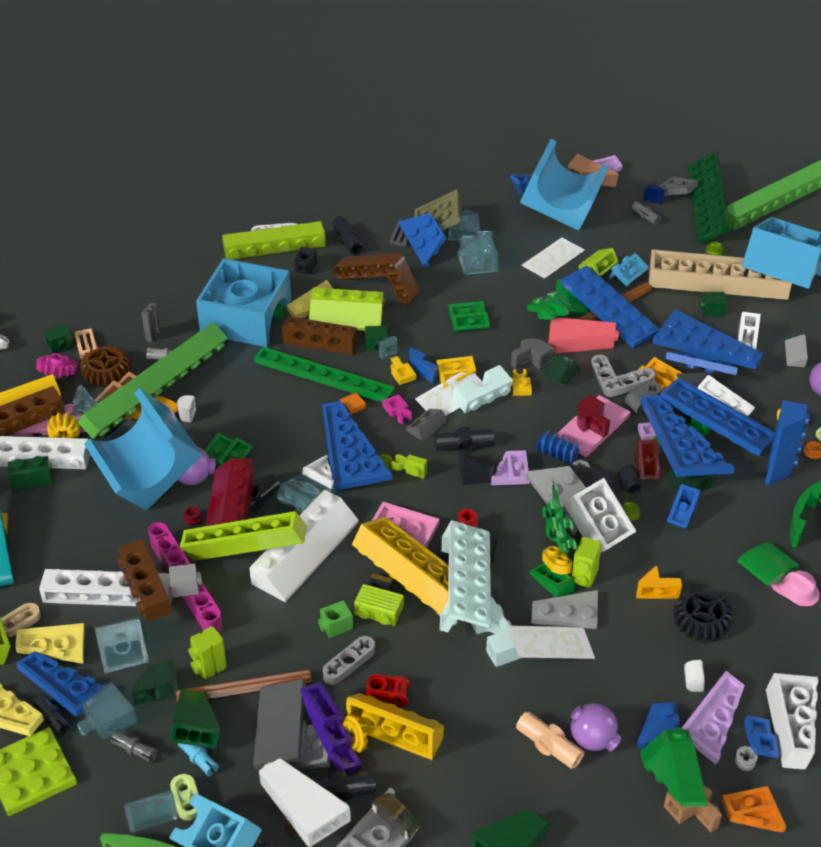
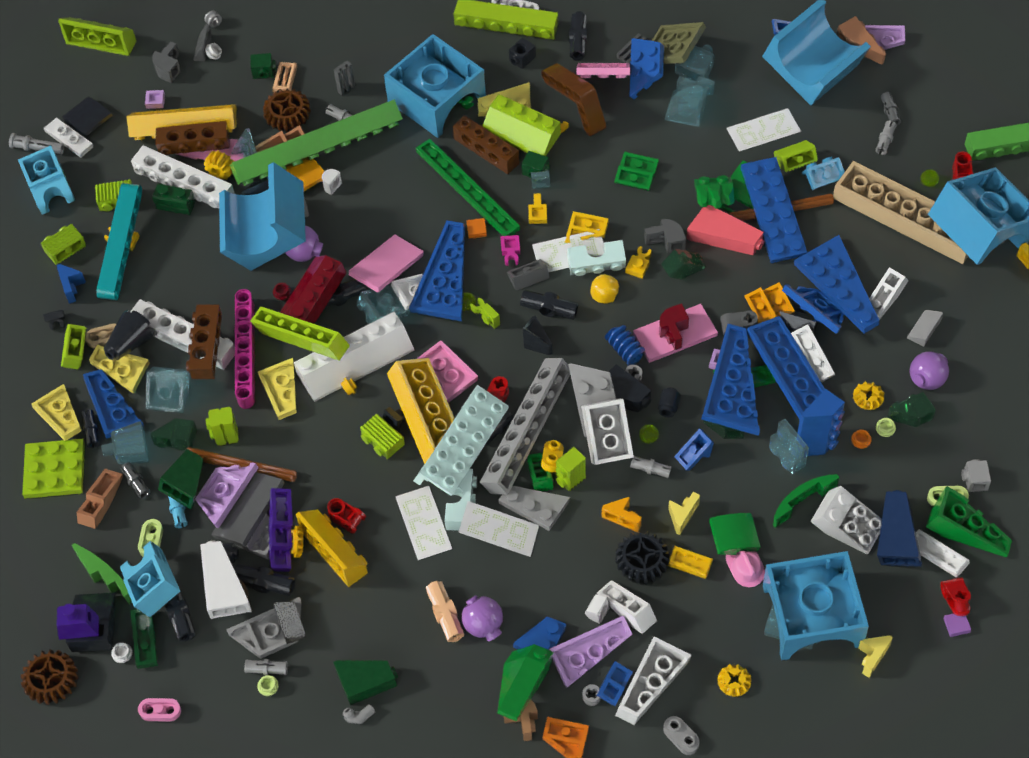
camera: 30 degrees right, 15 degrees up
dark pink gear [36,353,78,378] -> none
clear light blue slope [124,791,178,832] -> none
light grey brick [169,564,202,598] -> none
green slope [204,432,253,470] -> none
bright green brick [318,600,353,638] -> none
light grey beam [323,636,375,685] -> none
blue slope [409,348,437,383] -> none
lavender wing [491,450,530,485] -> none
green animal [542,477,577,555] -> none
light grey beam [591,355,655,397] -> none
clear red slope [634,439,660,480] -> none
clear blue slope [644,183,665,204] -> none
dark grey wing [653,177,698,197] -> none
dark green plate [688,151,731,245] -> none
dark green brick [699,292,727,316] -> none
none -> nougat slope [77,469,123,529]
none -> black cone [104,310,154,360]
none -> lavender wing [195,463,259,529]
none -> light yellow wing [258,358,297,420]
none -> yellow plate [341,377,358,395]
none -> bright pink tile [349,235,424,293]
none -> white sticker [395,486,452,560]
none -> light grey brick [480,358,570,495]
none -> bright pink plate [577,63,630,78]
none -> yellow hair [590,274,619,304]
none -> white slope [597,580,657,634]
none -> light grey pin [630,455,671,478]
none -> light yellow slope [668,492,700,535]
none -> yellow plate [668,546,713,579]
none -> clear light blue plate [769,419,809,474]
none -> light grey pin [875,121,897,155]
none -> red piece [952,152,974,180]

